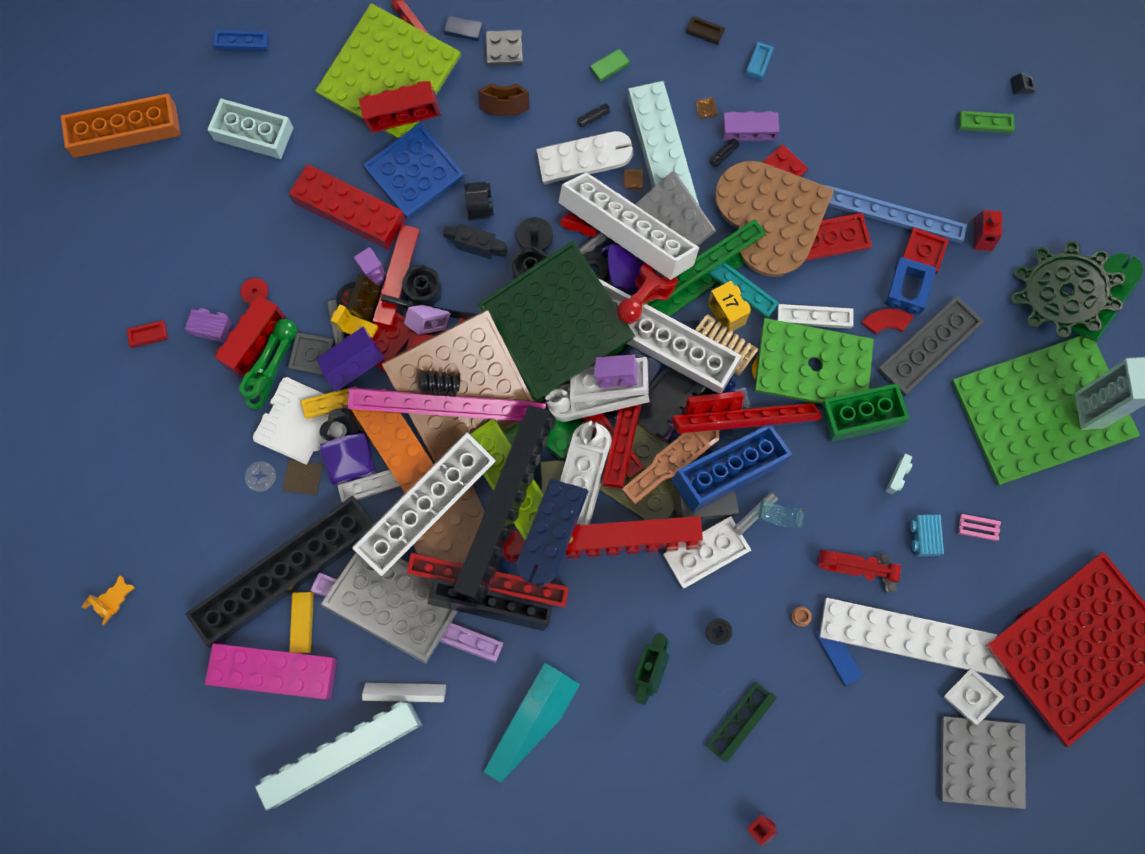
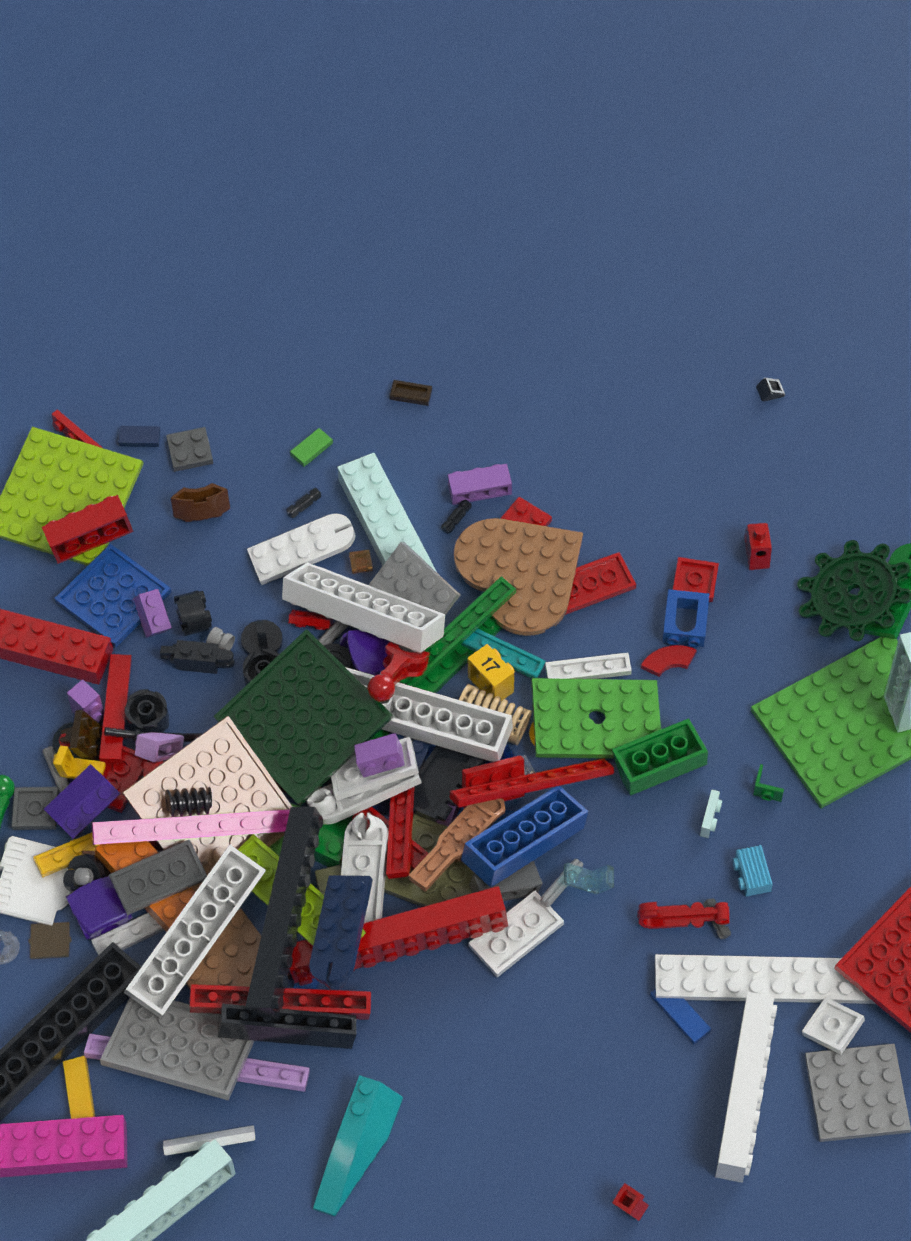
camera: 10 degrees left, 15 degrees down
dark green hinge [633,633,670,705] -> none
clear orange tile [696,97,718,119] -> none
dark green fence [705,682,777,762] -> none
black piece [706,618,732,645] -> none
dark azure tile [746,42,774,80] -> none
nougat plate [791,607,812,627] -> none
medium blue plate [824,185,967,244] -> none
dark grey plate [877,296,984,397] -> none
bright pink tile [958,514,1001,541] -> none
bright green tile [959,111,1015,133] -> none
none -> dark grey tile [109,839,207,915]
none -> medium lavender brick [133,589,172,638]
none -> light grey wheel [206,627,235,650]
none -> white brick [715,992,777,1183]
none -> green bracket [753,764,784,802]

